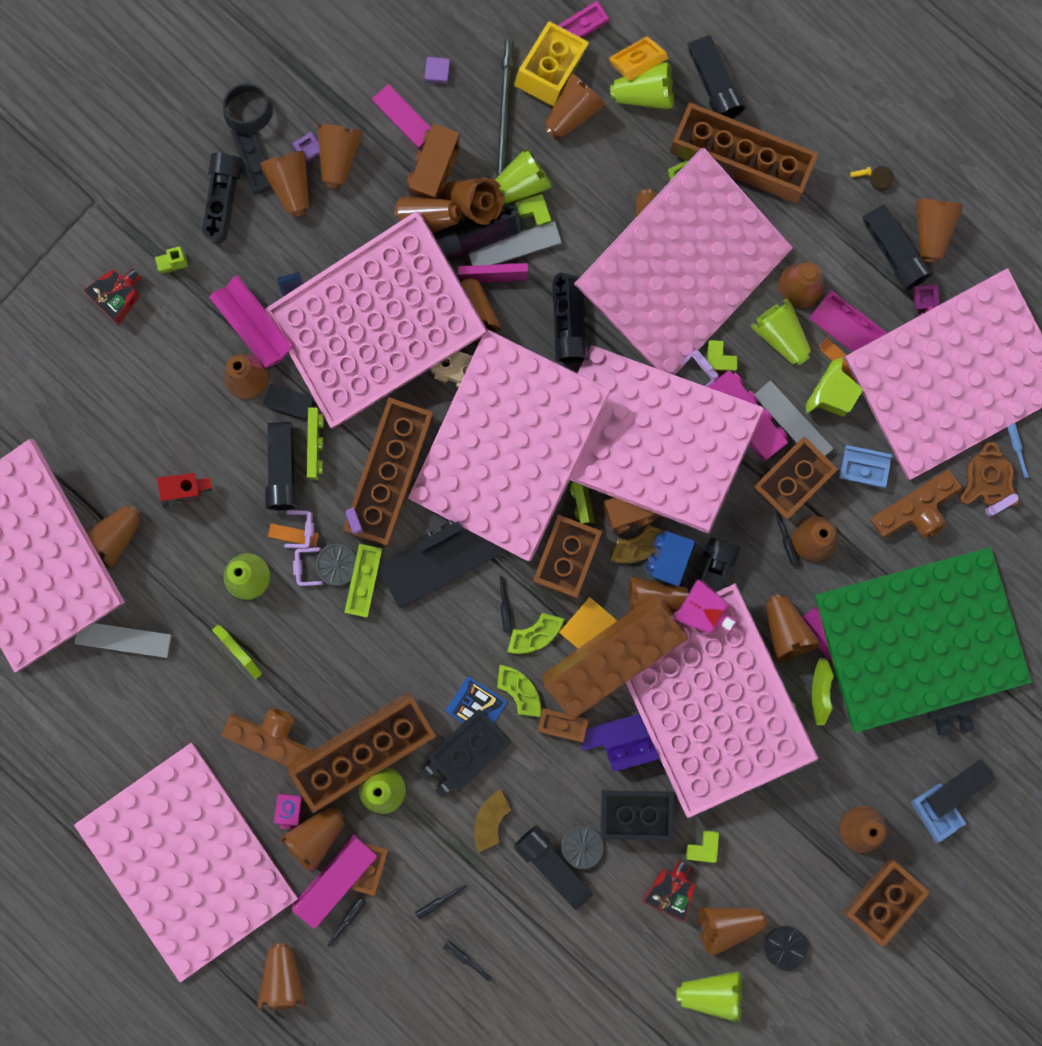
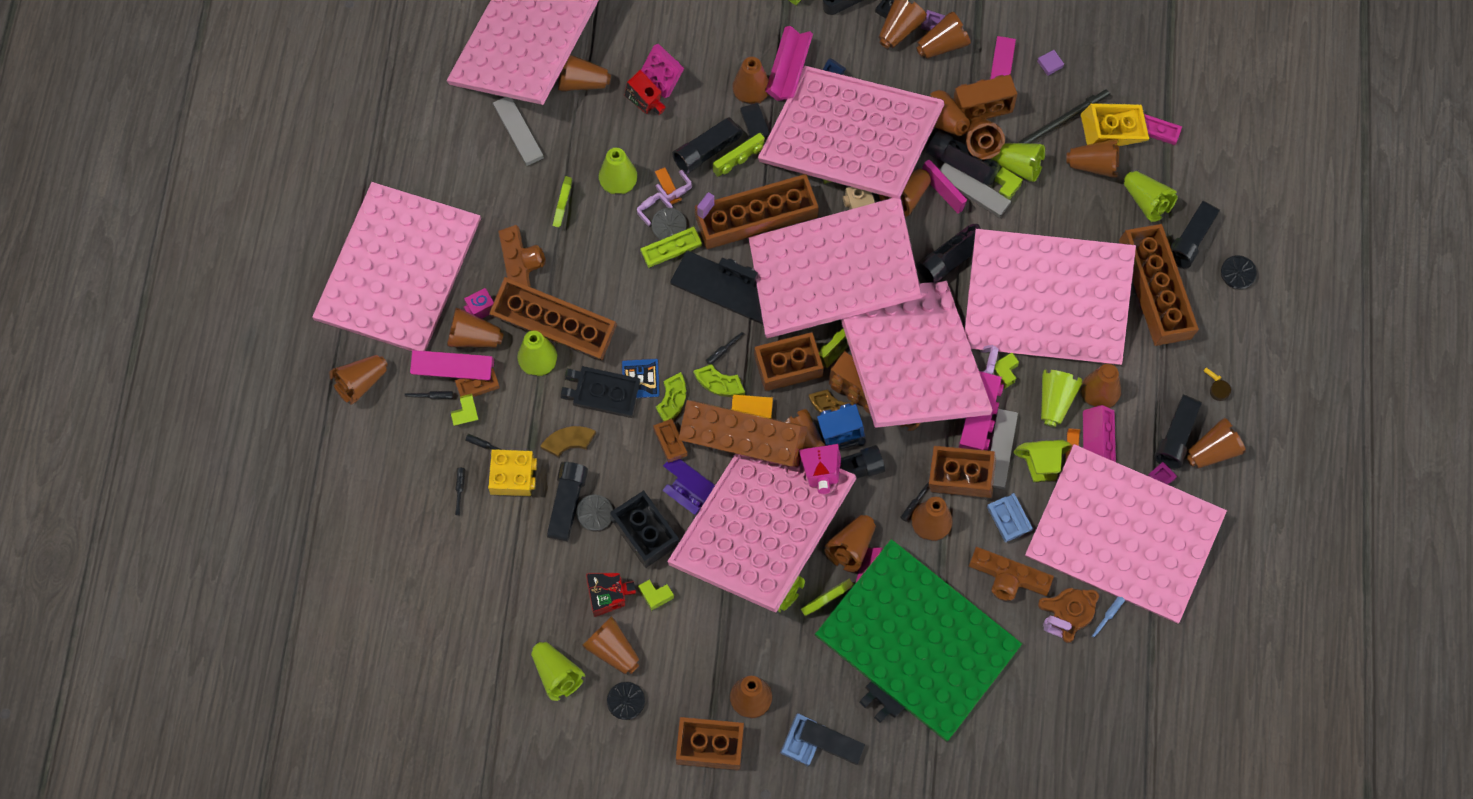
camera: 50 degrees right, 15 degrees down
light orange tile [609,37,669,81] -> none
none -> lime piece [451,394,478,426]
none -> yellow brick [488,450,537,496]
none -> dark pink plate [641,44,684,98]
none -> black wheel [1221,255,1257,289]

